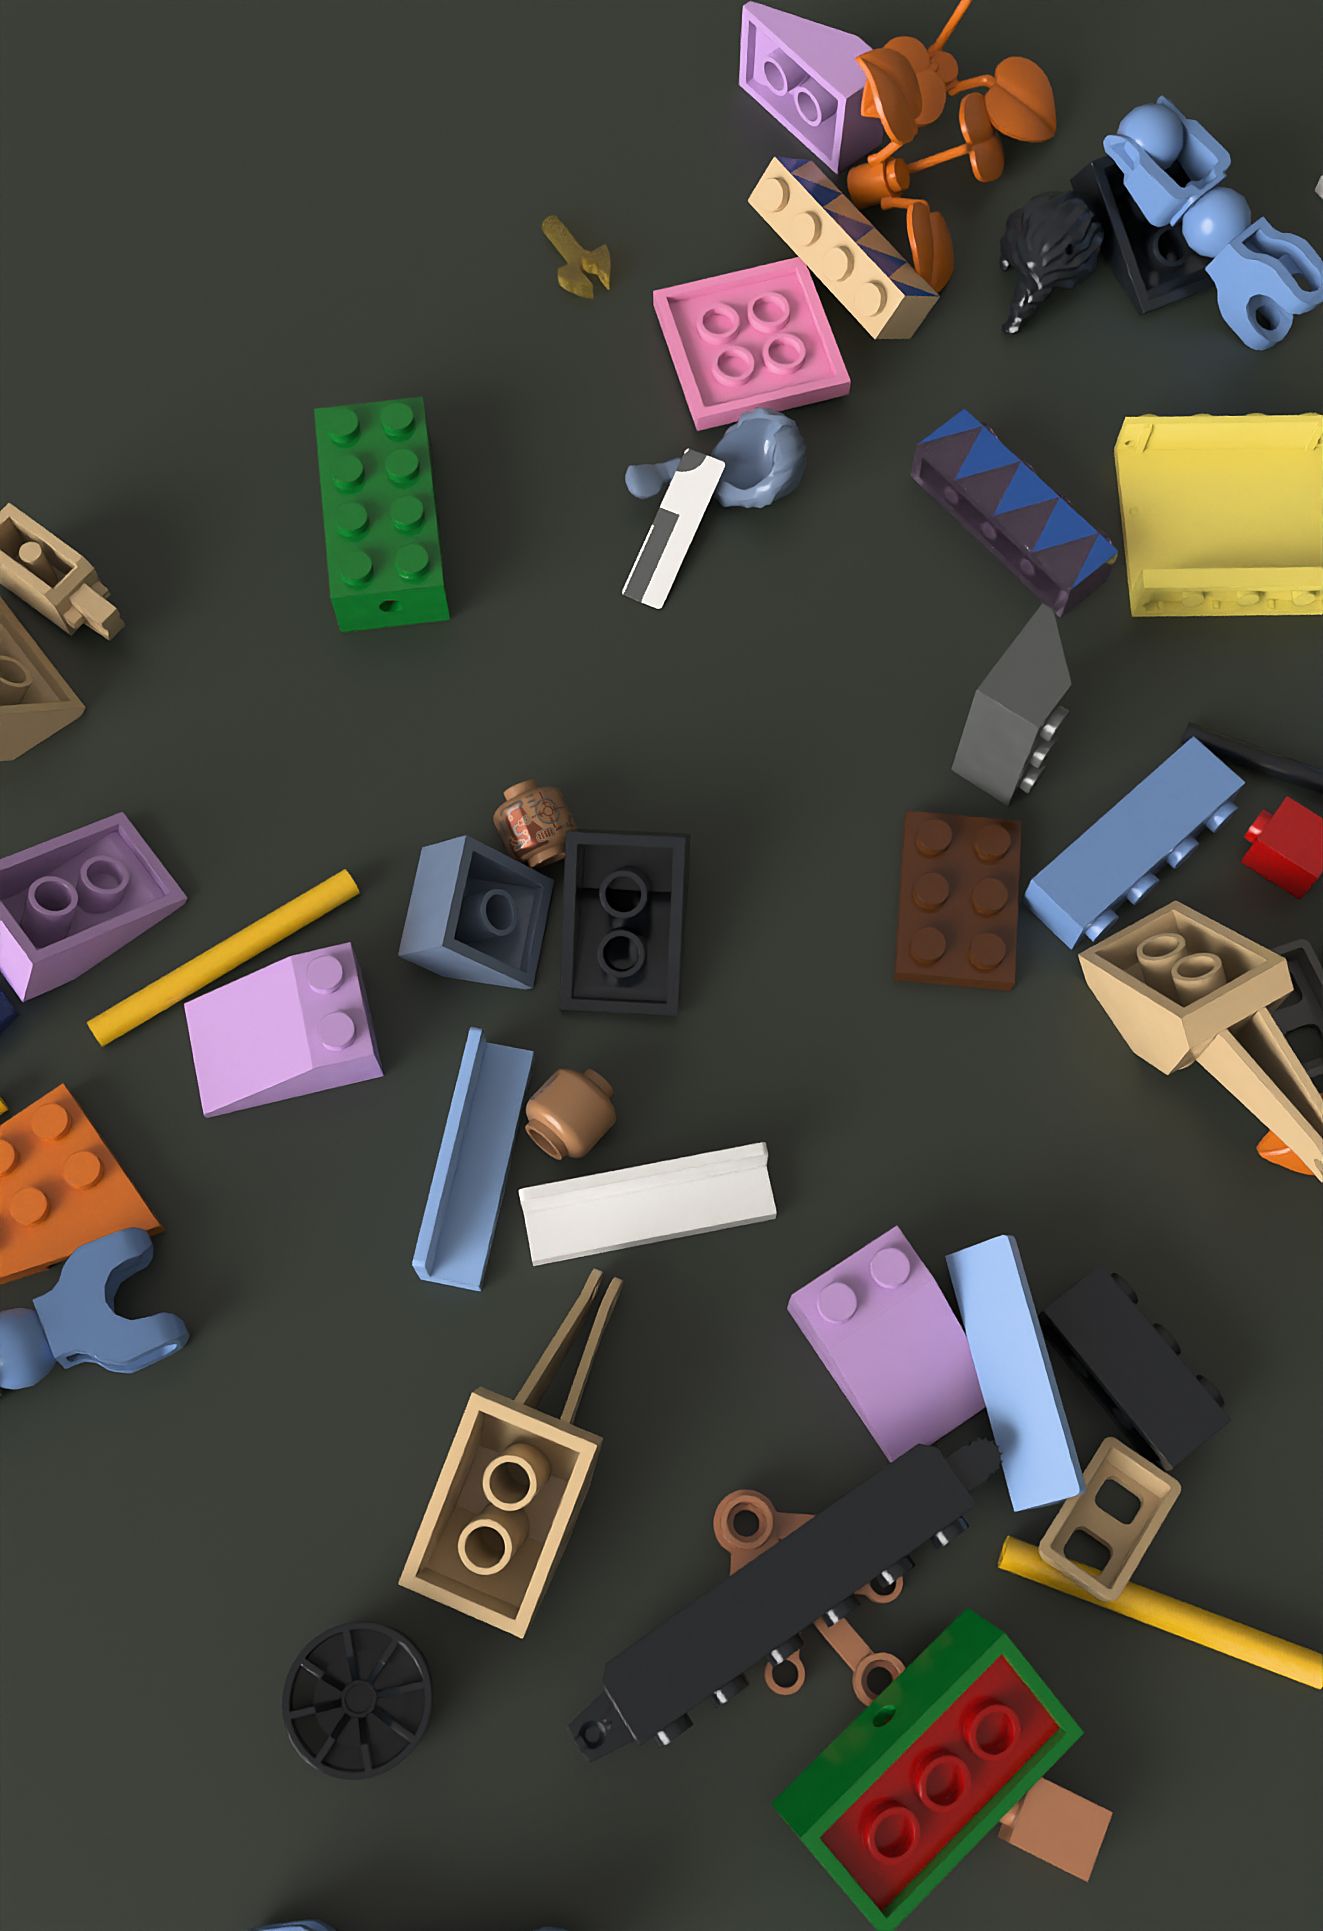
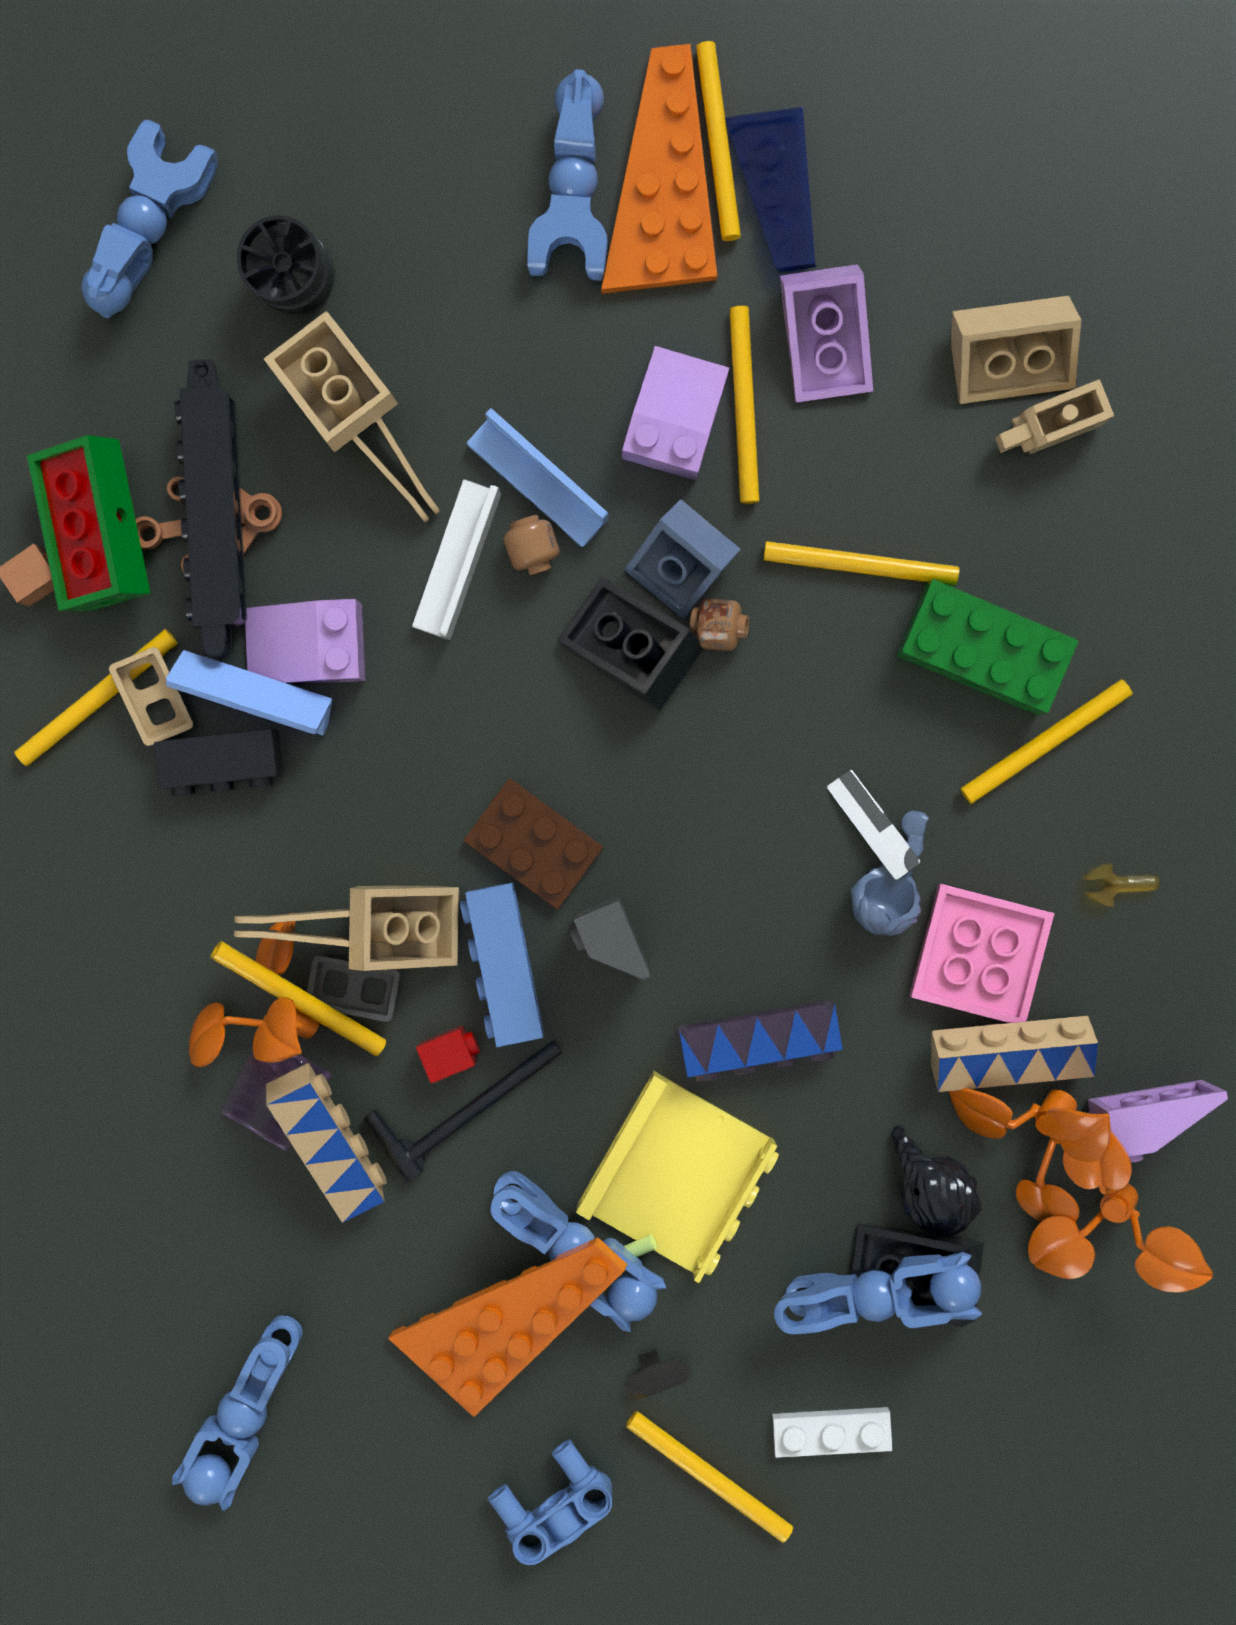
camera: 115 degrees right, 20 degrees up
none -> yellow piece [763,541,959,586]
none -> yellow piece [960,679,1133,804]

